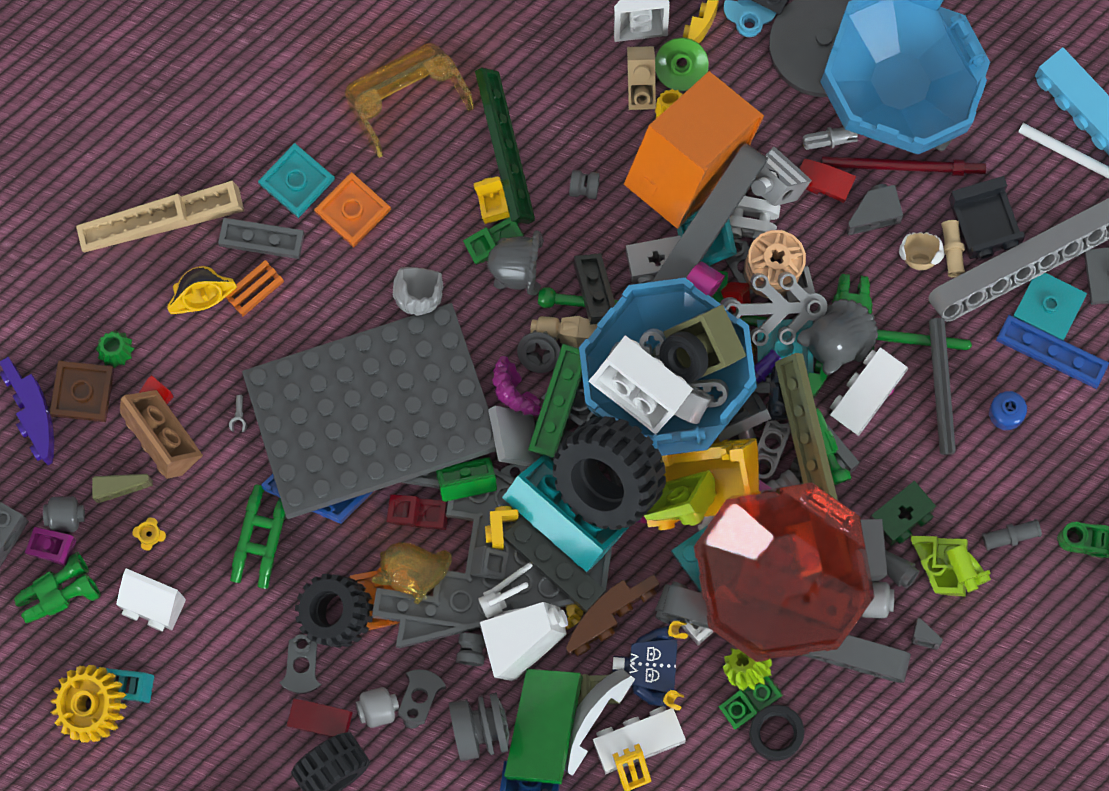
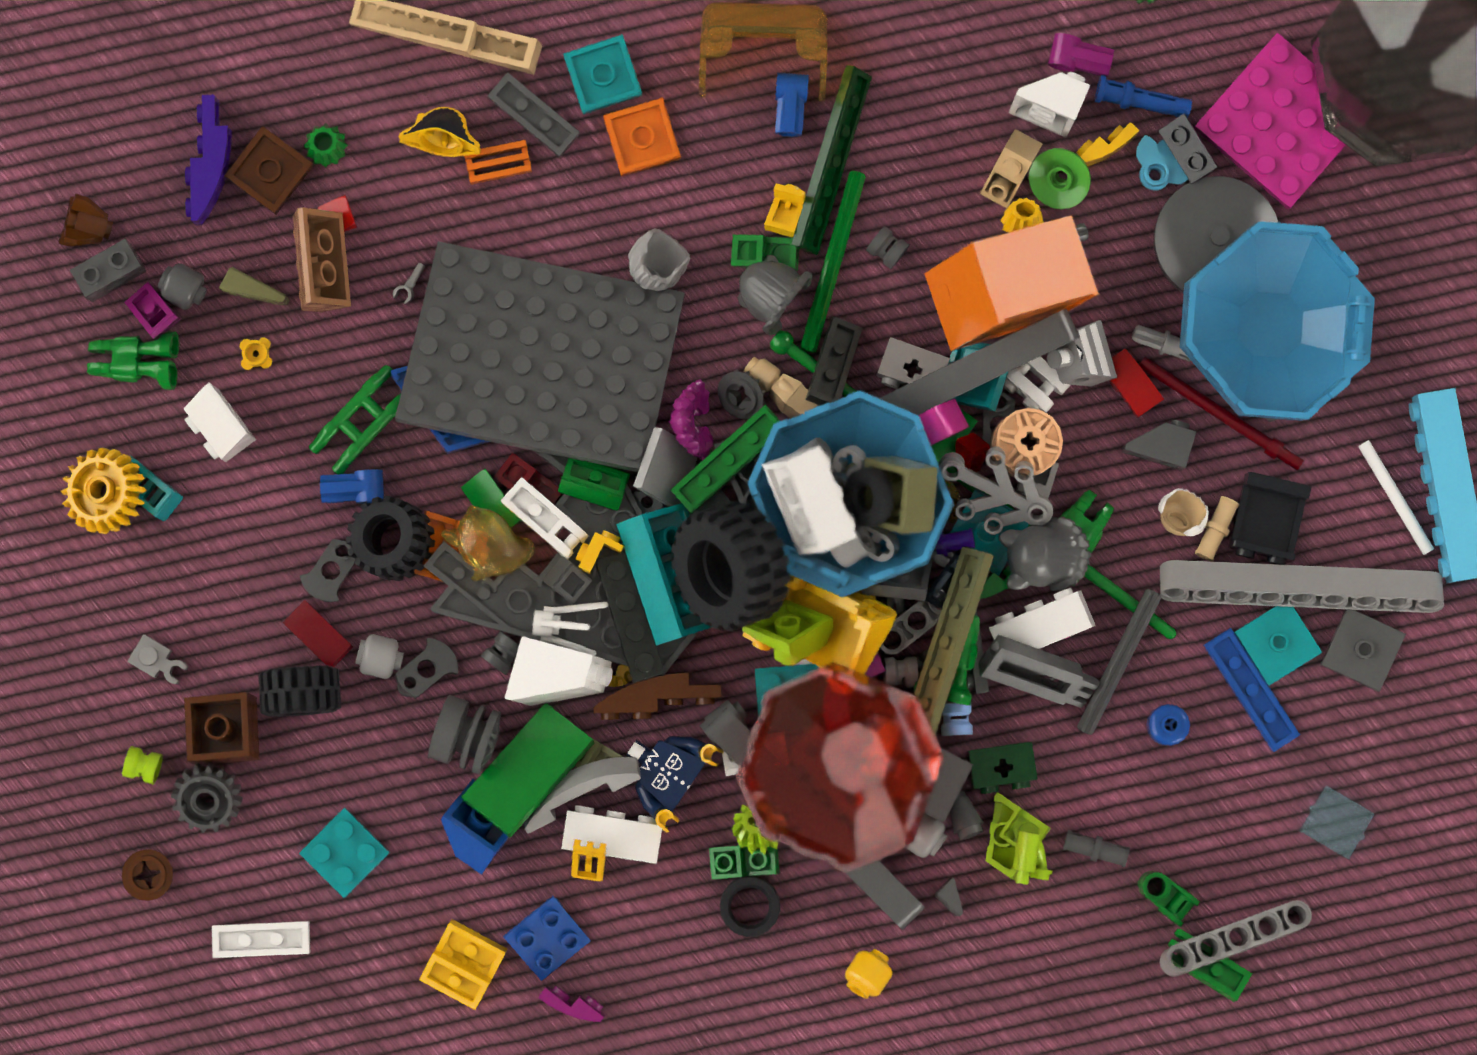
camera: 25 degrees right, 10 degrees up
none -> blue piece [320,469,384,504]
none -> green slope [460,468,523,539]
none -> white plate [501,477,589,560]
none -> blue piece [775,73,809,137]
none -> green axle [800,171,866,353]
none -> yellow head [845,949,892,999]
none -> light blue wheel [941,703,973,736]
none -> dark grey hinge [978,635,1100,708]

